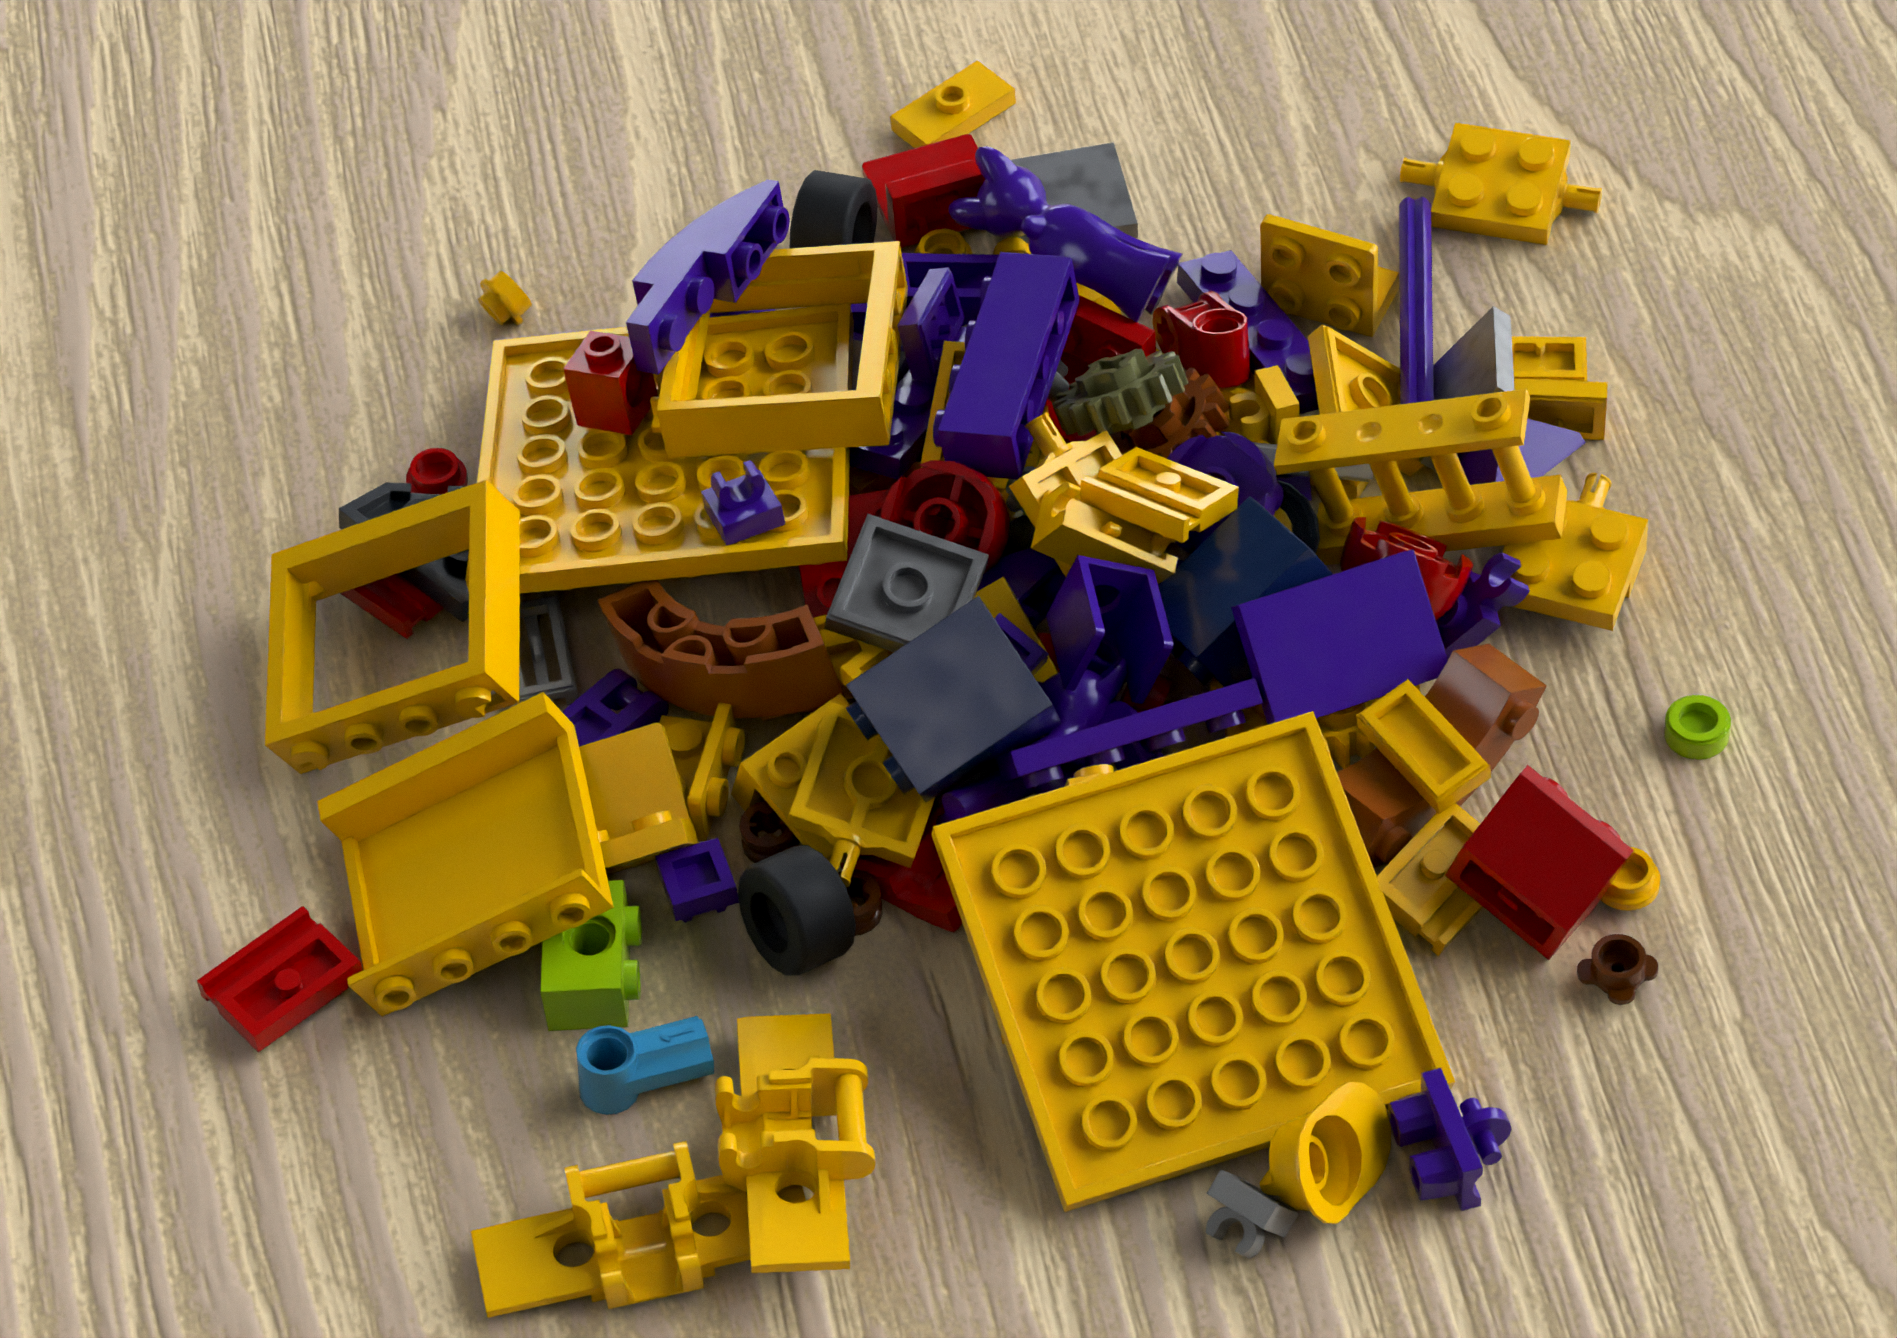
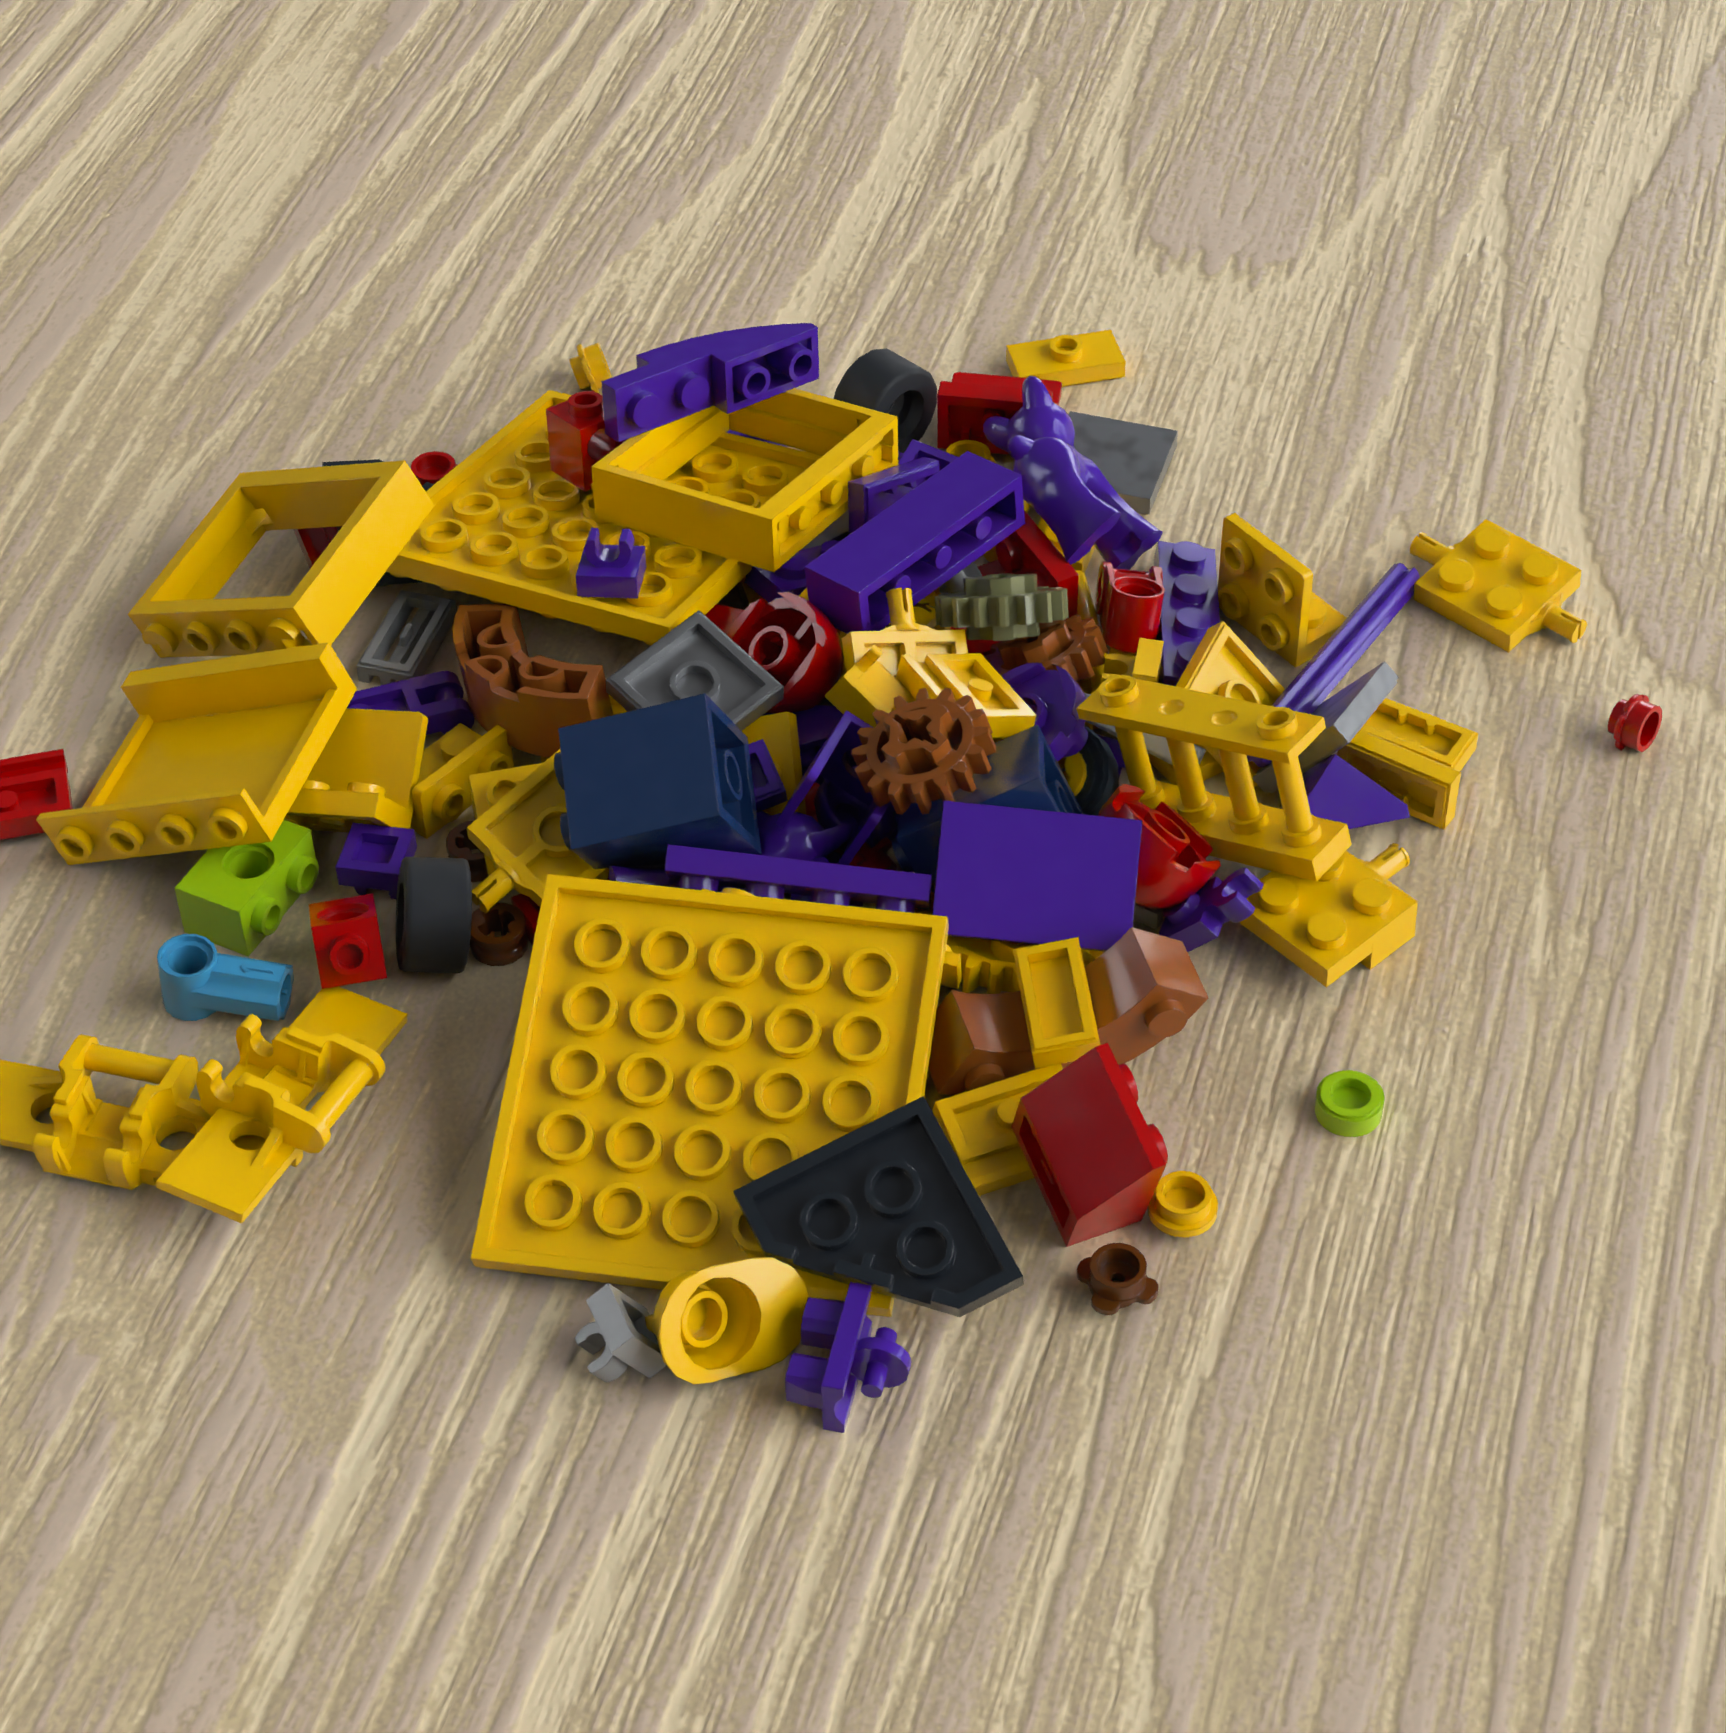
camera: 25 degrees right, 5 degrees down
none -> red brick [308,893,387,989]
none -> black plate [733,1096,1024,1317]
none -> dark orange gear [852,688,996,815]
none -> red plate [1608,694,1662,752]

